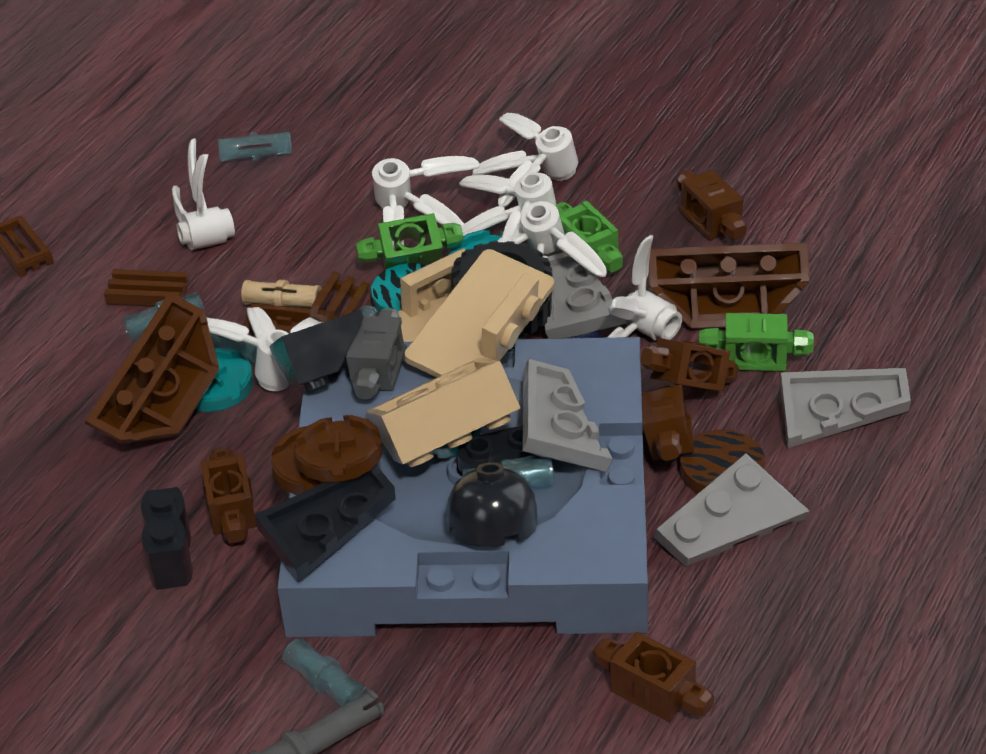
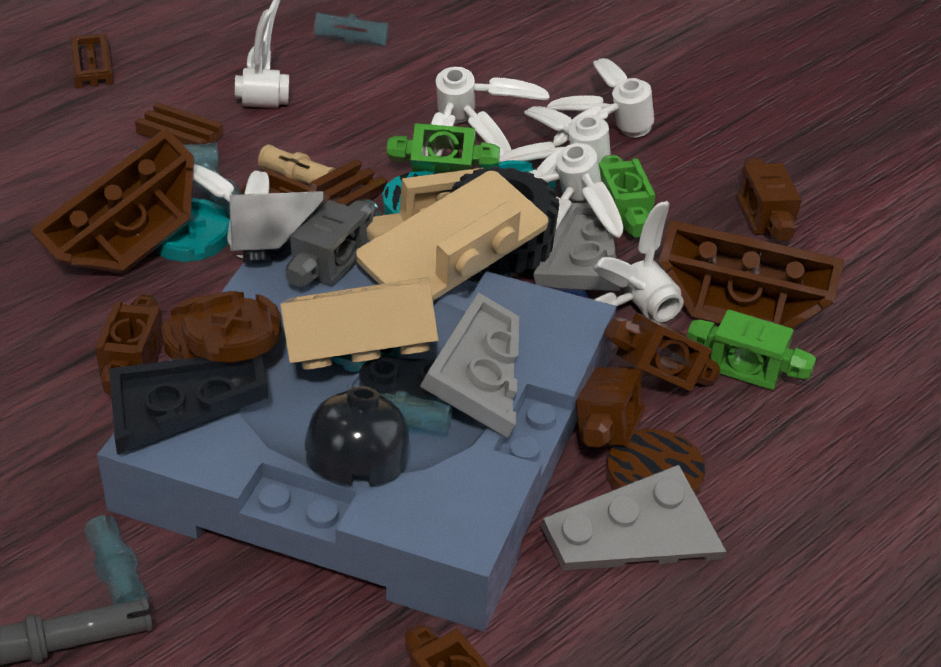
camera: 15 degrees right, 0 degrees up
black brick [141,487,193,590] -> none
light grey wing [780,368,911,449] -> none

